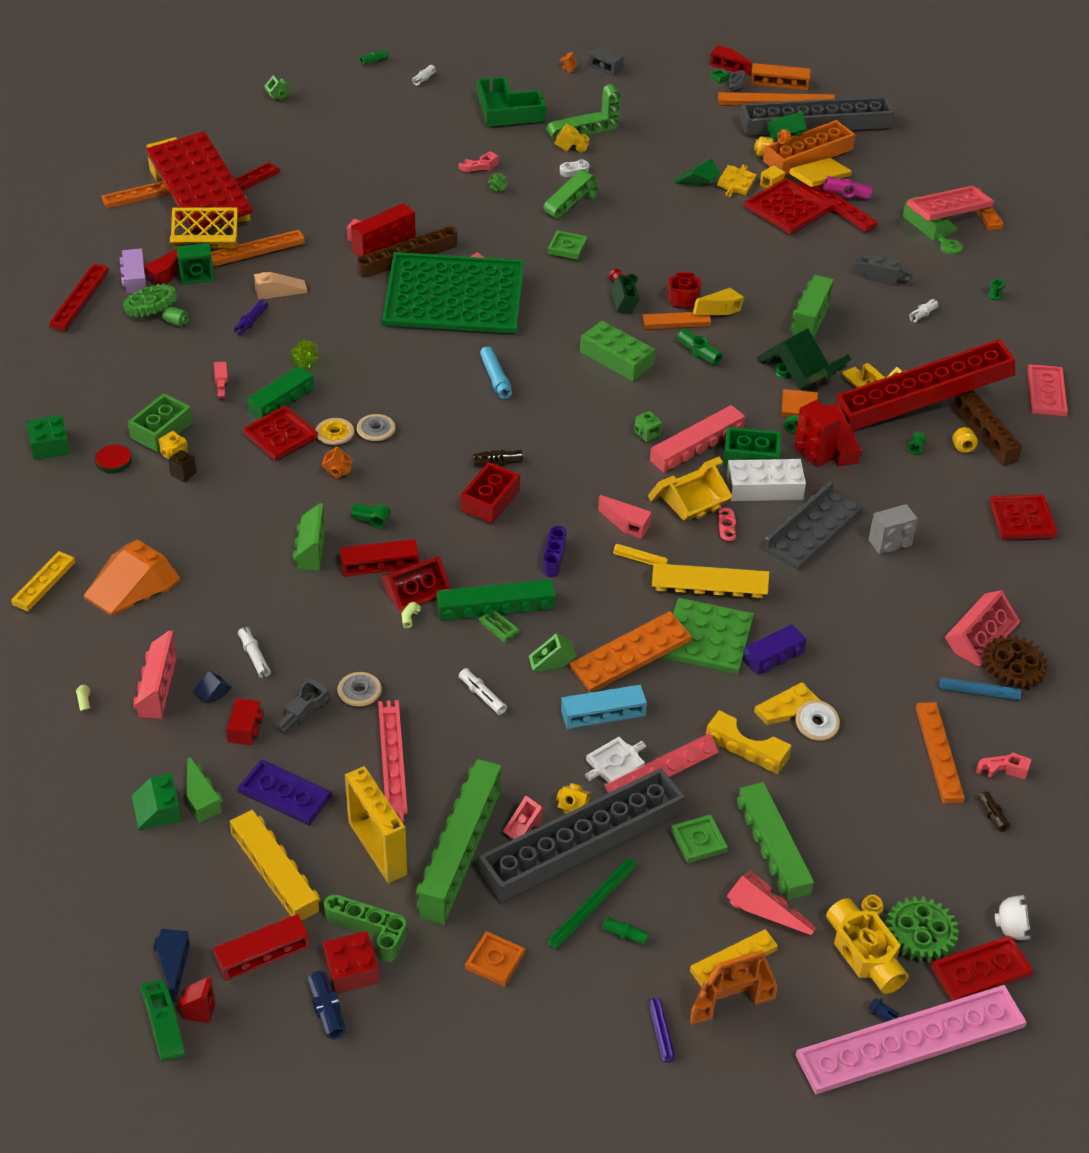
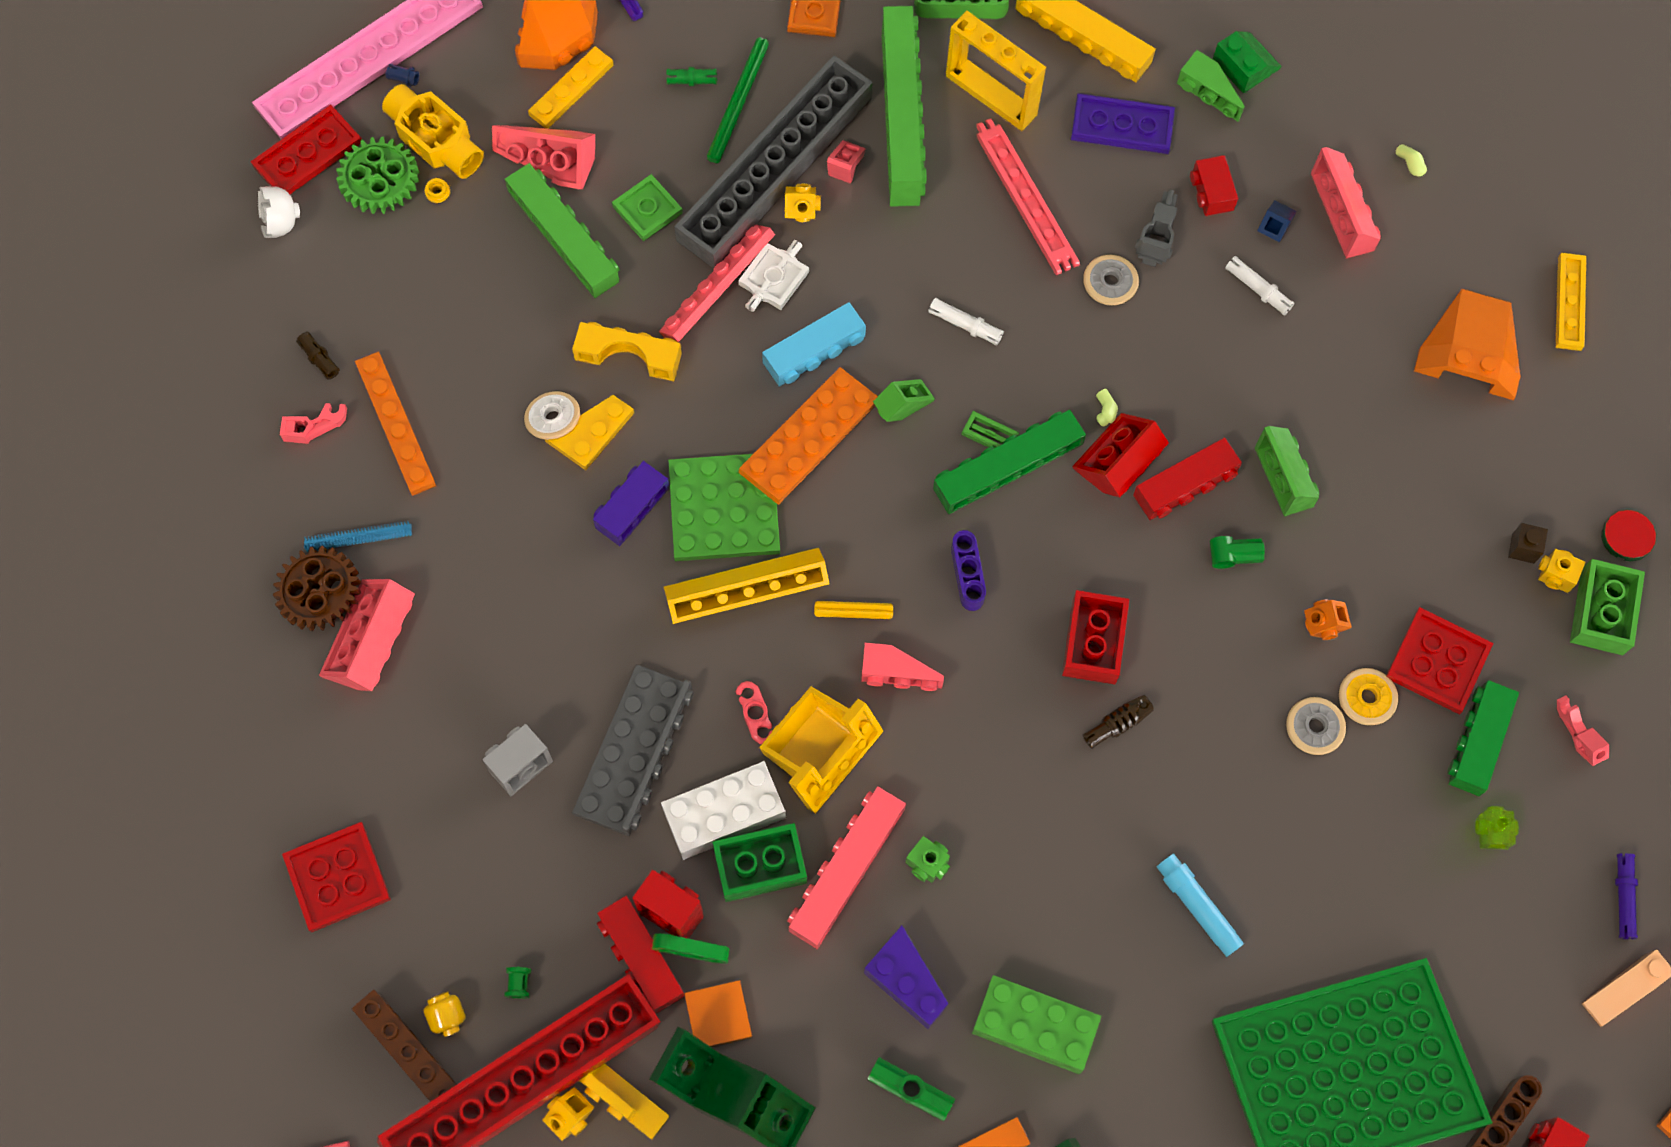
camera: 160 degrees right, 25 degrees up
none -> dark purple wedge [864,926,948,1029]

